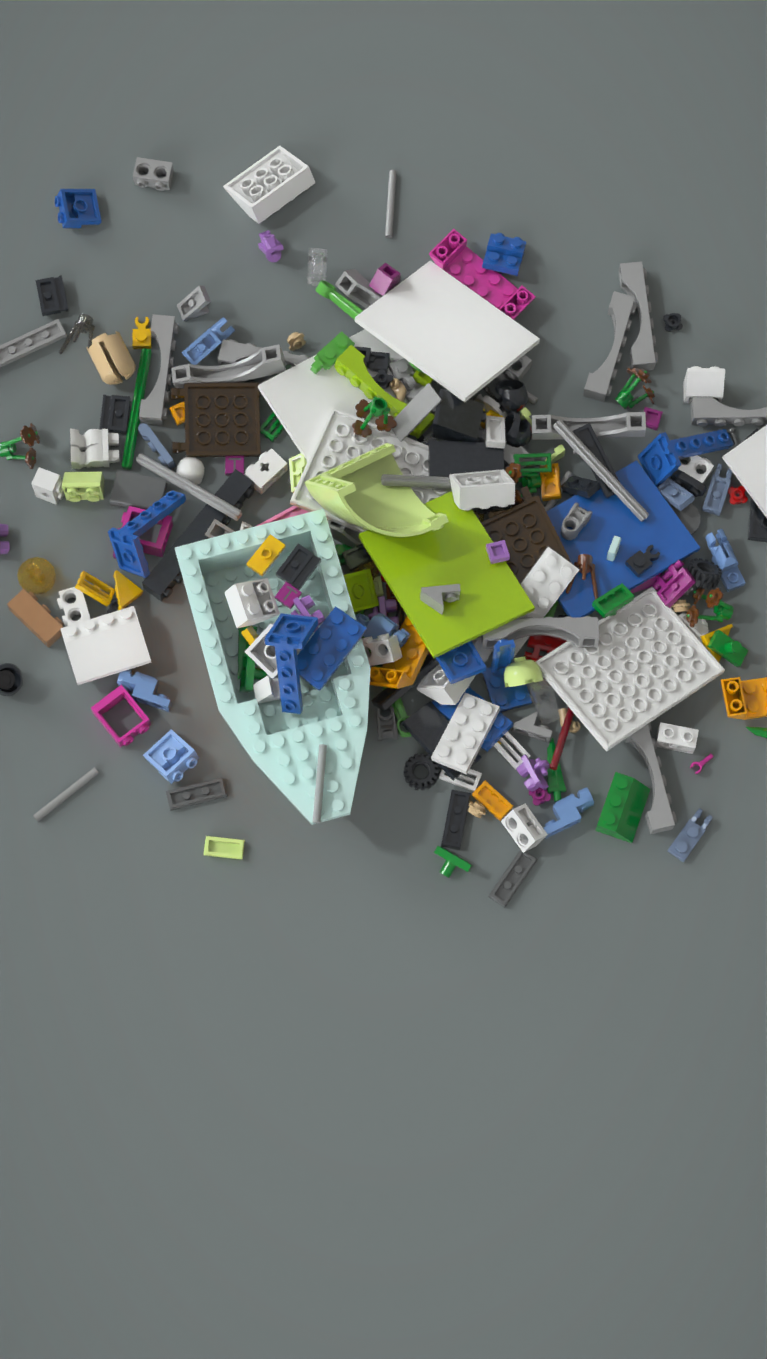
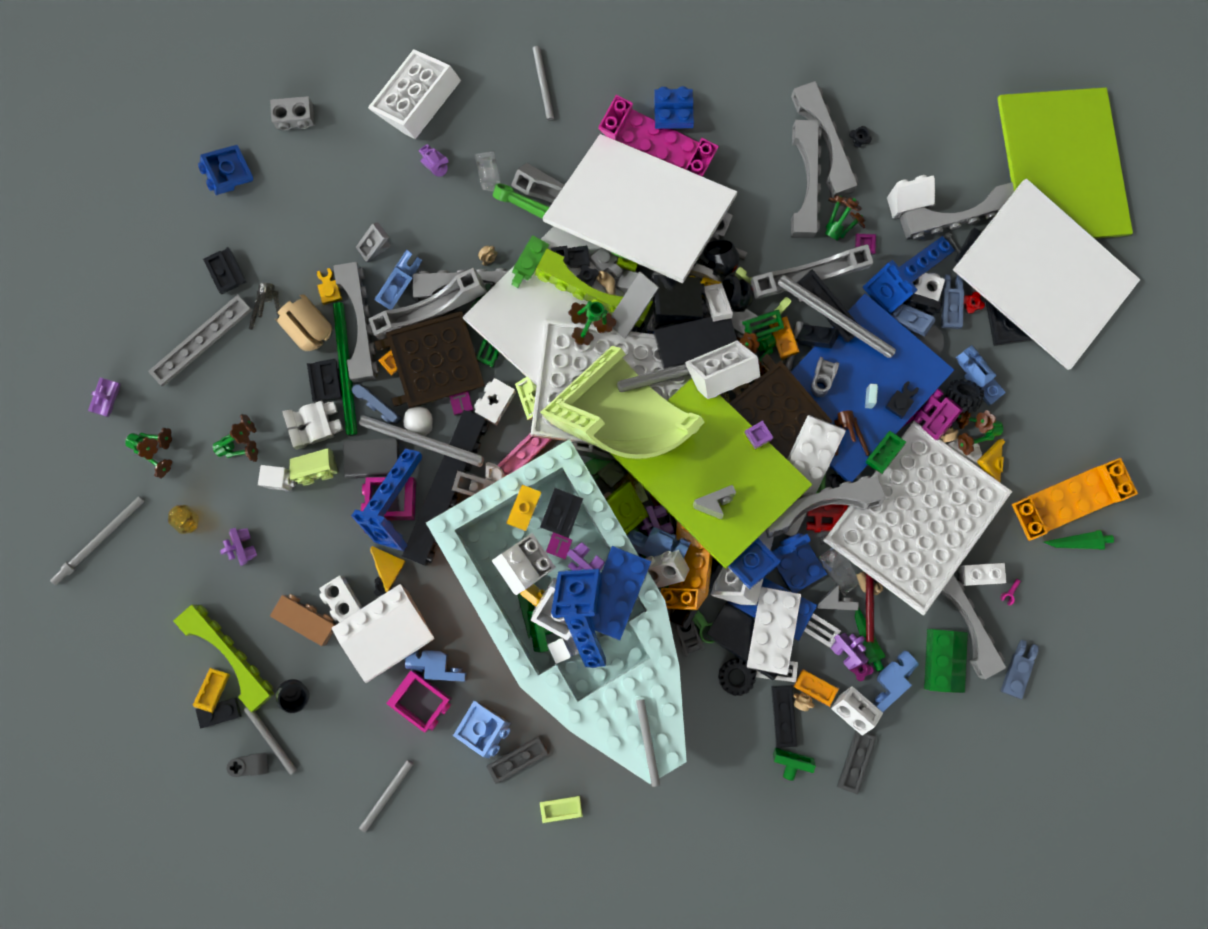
camera: 15 degrees left, 10 degrees up
clear yellow tile [17,557,56,595] -> none
yellow tile [75,571,115,607] -> none
magenta slope [369,263,401,296] -> none
yellowish green cylinder [504,656,543,687] -> none
green tile [707,630,749,667] -> none

